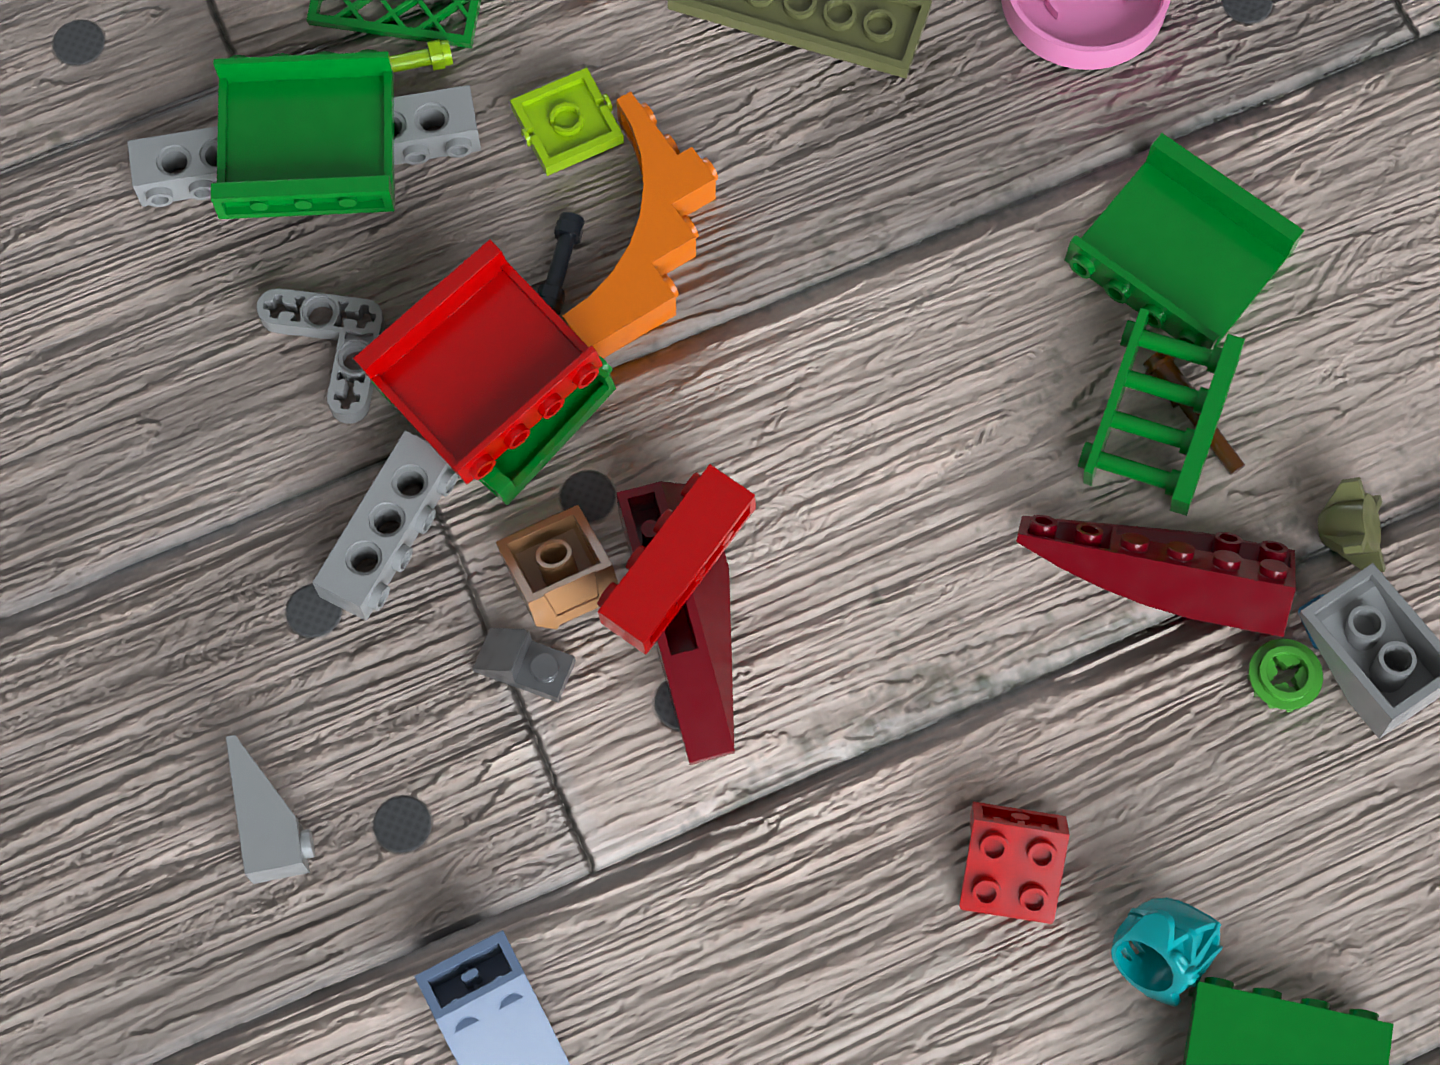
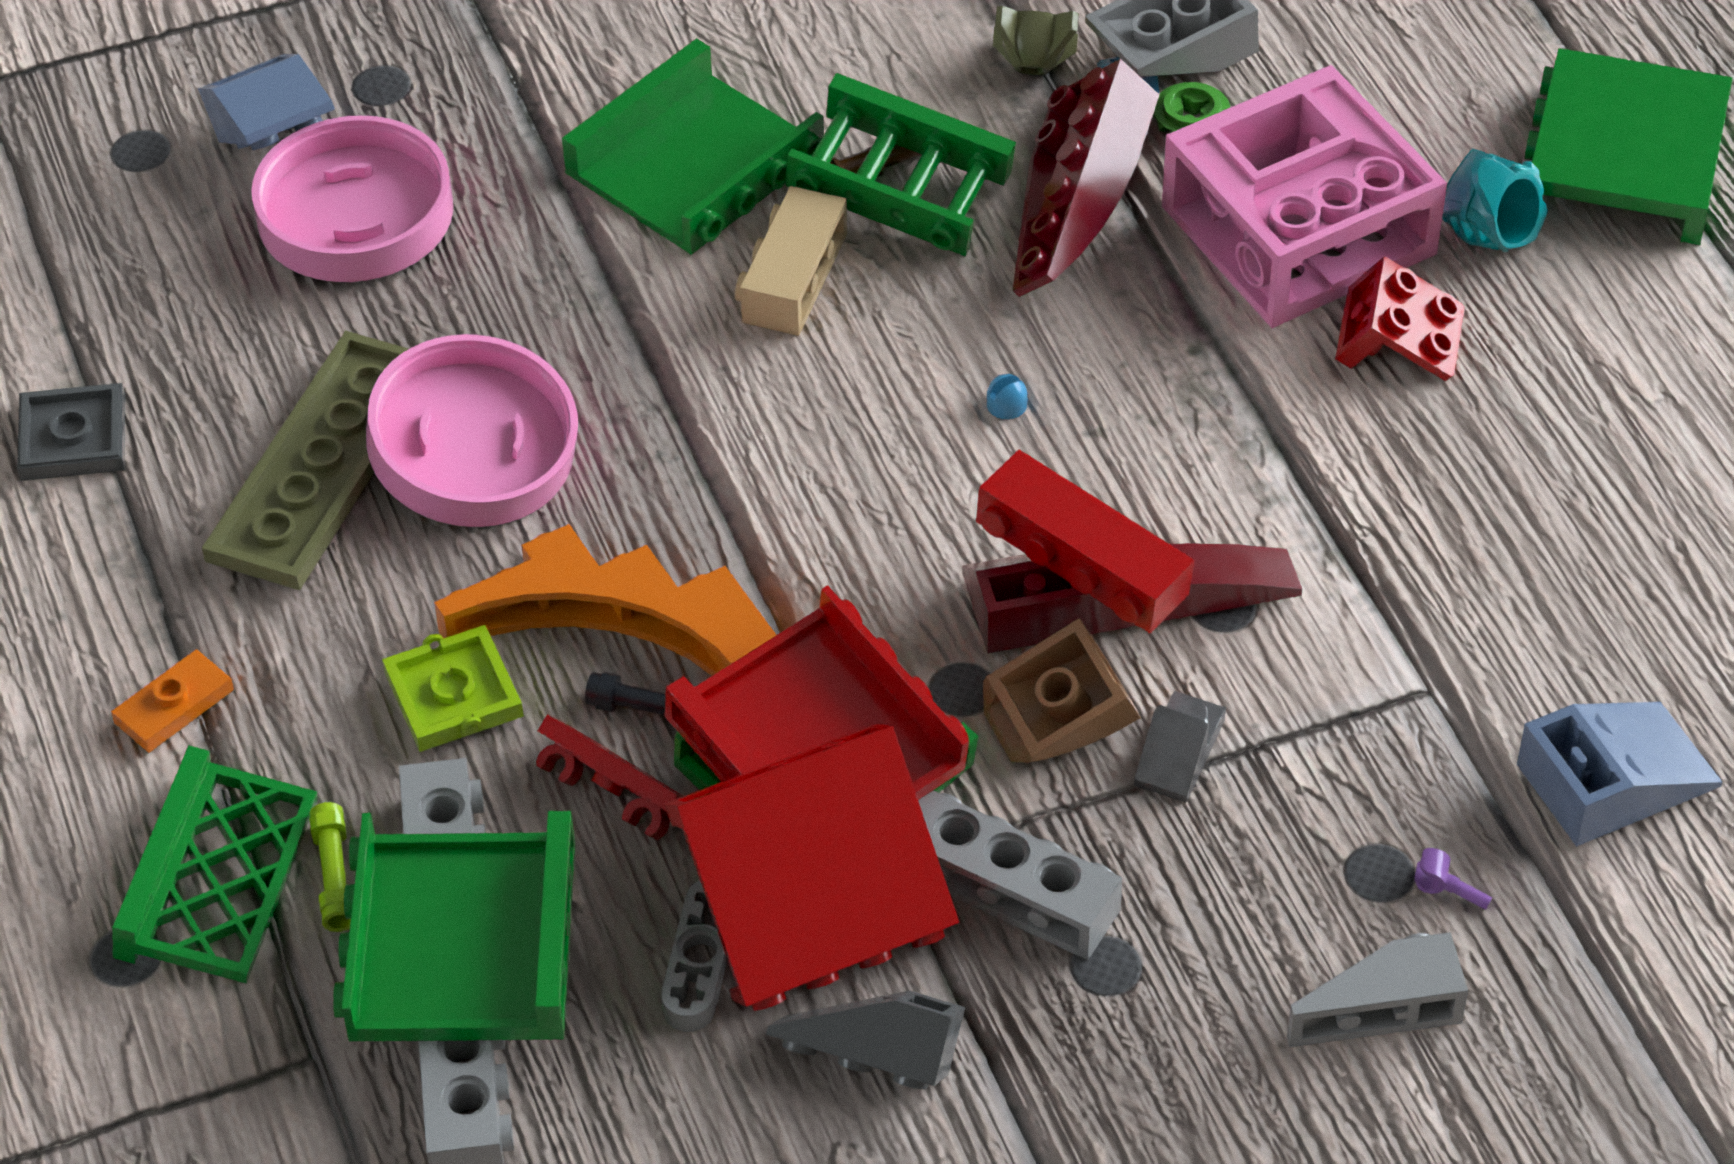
camera: 85 degrees left, 20 degrees down
none -> bright pink piece [366,334,578,527]
none -> red plate [536,714,683,840]
none -> red panel [664,724,960,1011]
none -> tan brick [735,186,847,336]
none -> dark grey slope [766,990,965,1089]
none -> dark azure hinge [986,374,1028,419]
none -> bright pink piece [1162,65,1447,328]
none -> medium lavender hand [1415,848,1492,910]

